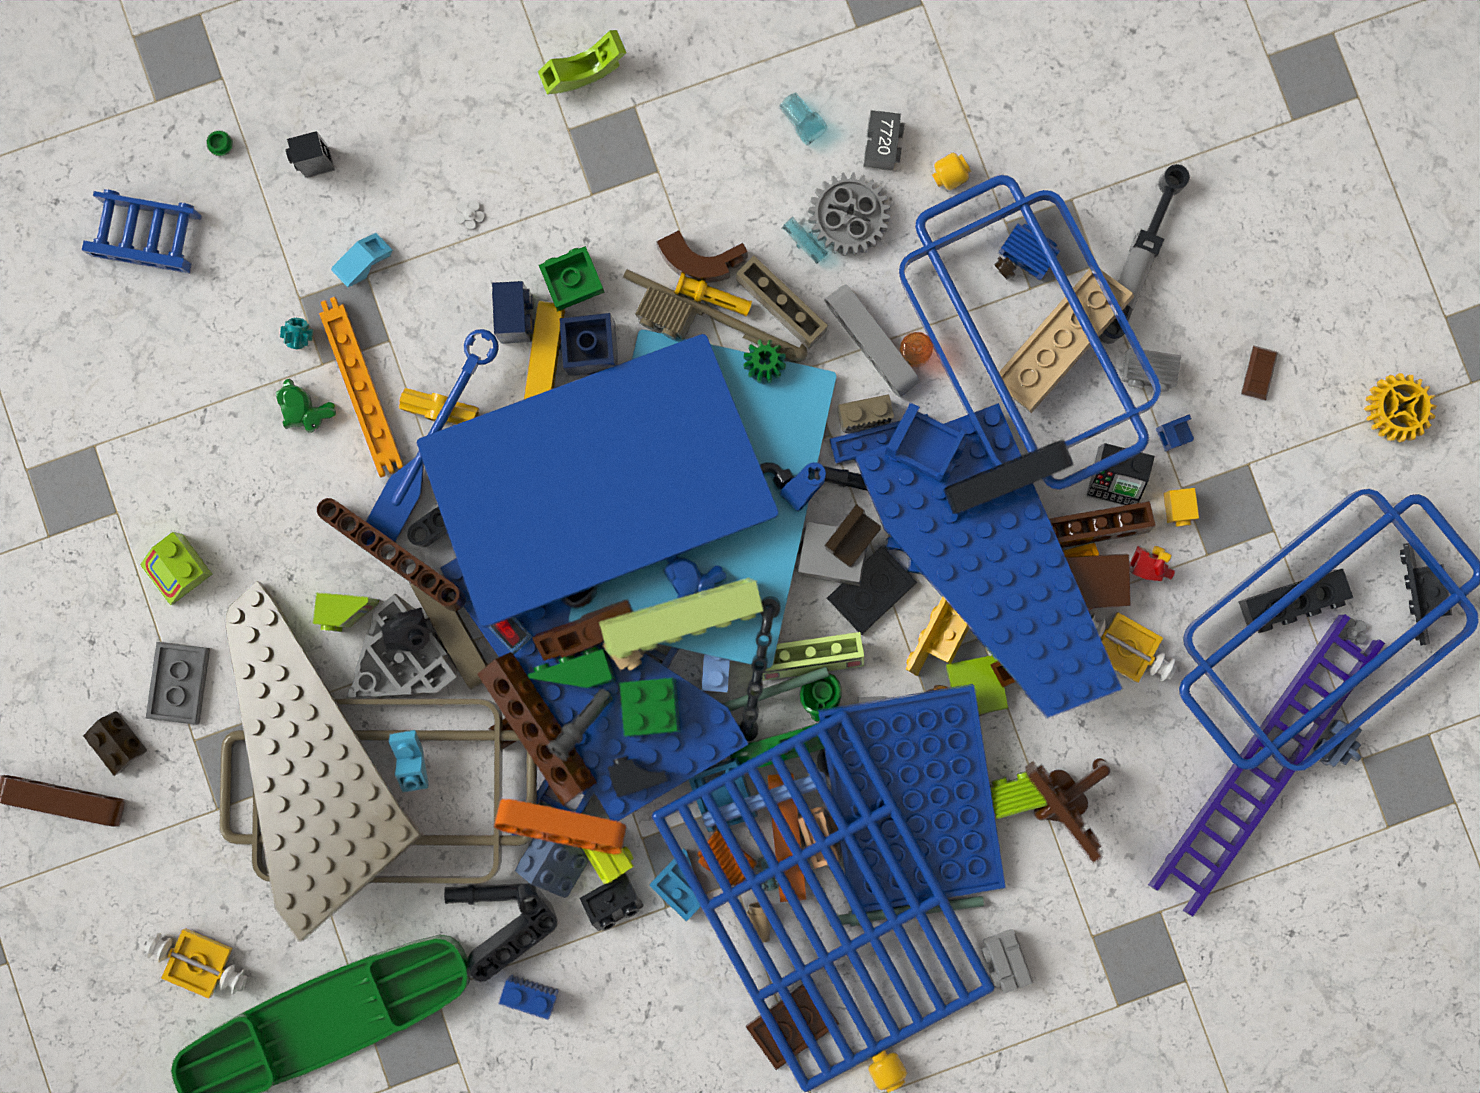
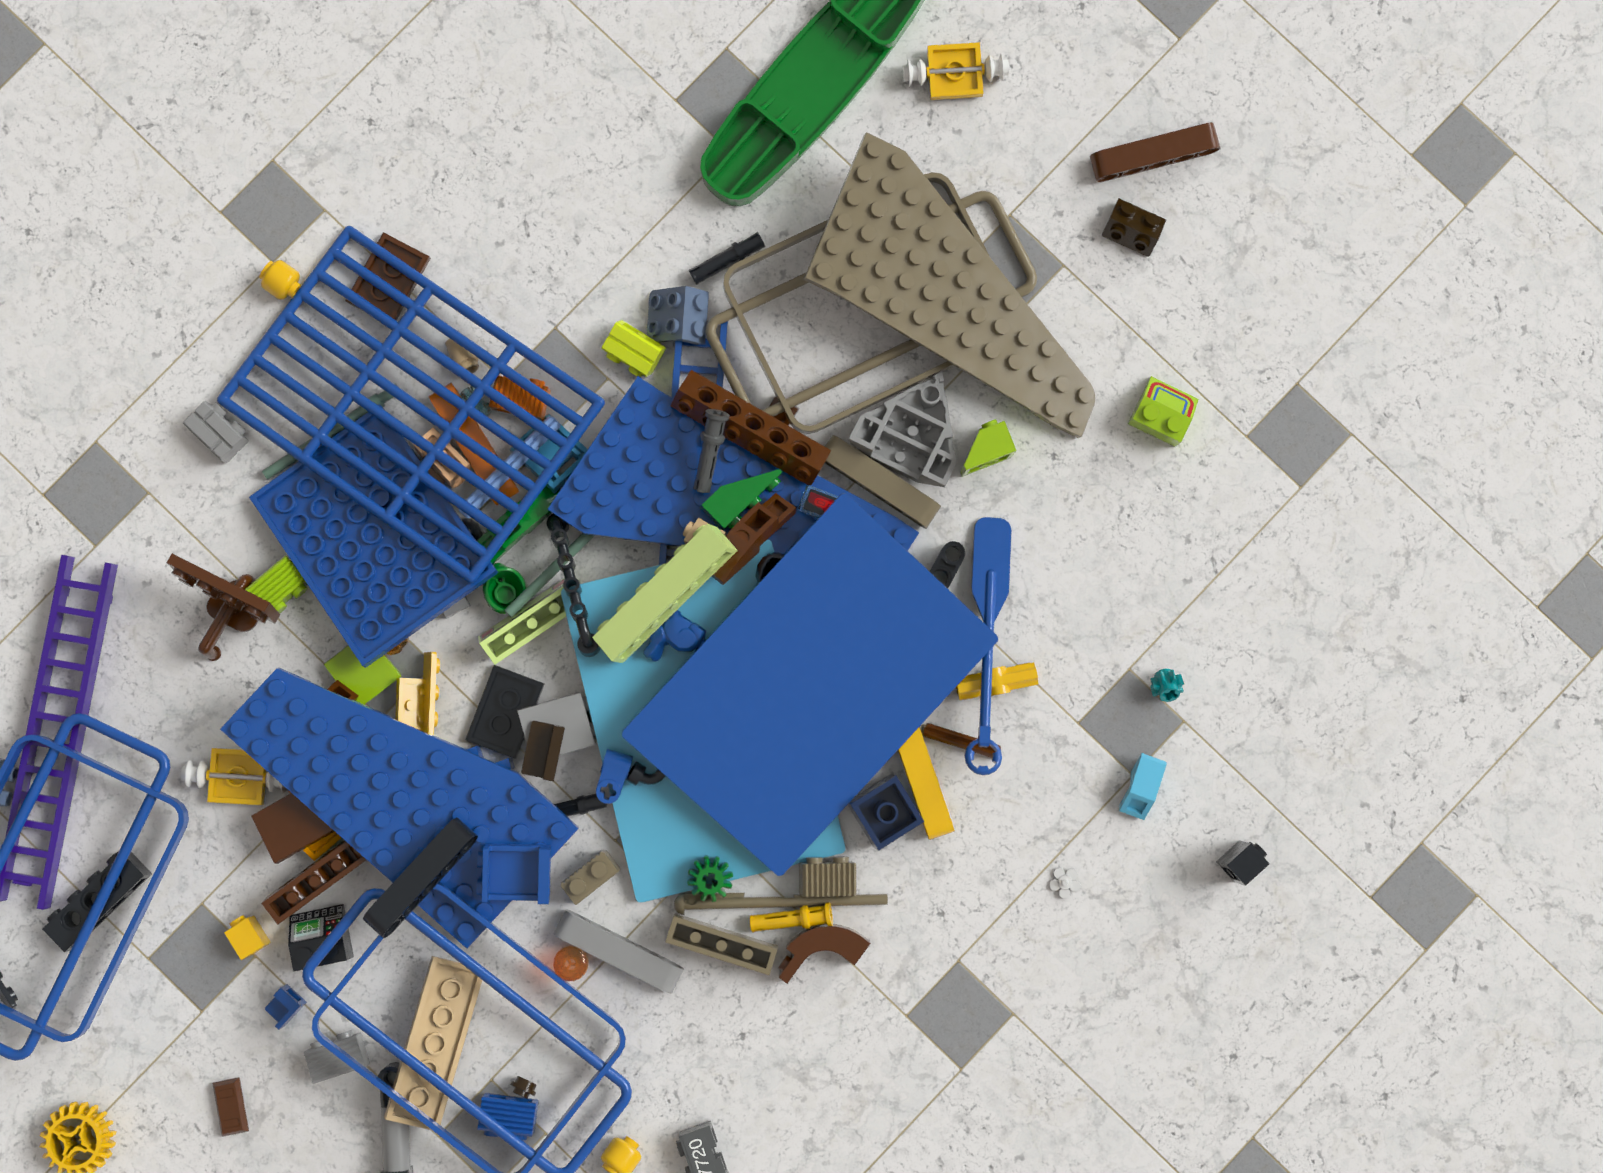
camera: 155 degrees right, 0 degrees up
blue fence [82,189,202,274] -> none
flat silver tile [145,642,210,725] -> none
green plate [206,131,233,156] -> none
green animal [276,379,336,433] -> none
reddish brown beam [317,498,466,611] -> none
light orange hinge [319,297,404,478] -> none
black hand [381,607,434,652] -> none
medium azure slope [389,730,428,792] -> none
black beam [468,883,558,982] -> none
dark blue brick [492,281,535,344] -> none
orange beam [494,799,626,854] -> none
blue brick [499,974,559,1020] -> none
lime arch [538,30,627,94] -> none
green plate [539,246,605,312] -> none
black bracket [579,873,644,931] -> none
black arch [607,755,671,798] -> none
green brick [620,678,681,736] -> none
dark azure wing [649,848,701,922] -> none
light blue brick [702,654,730,692] -> none
clear light blue piece [779,92,828,146] -> none
clear light blue pin [782,217,828,265] -> none
light grey gear [808,173,890,256] -> none
blue tile [829,414,929,464] -> none
red piece [1129,546,1175,581] -> none
light grey plant [1338,618,1367,644] -> none
none -> reddish brown axle [923,723,1001,758]

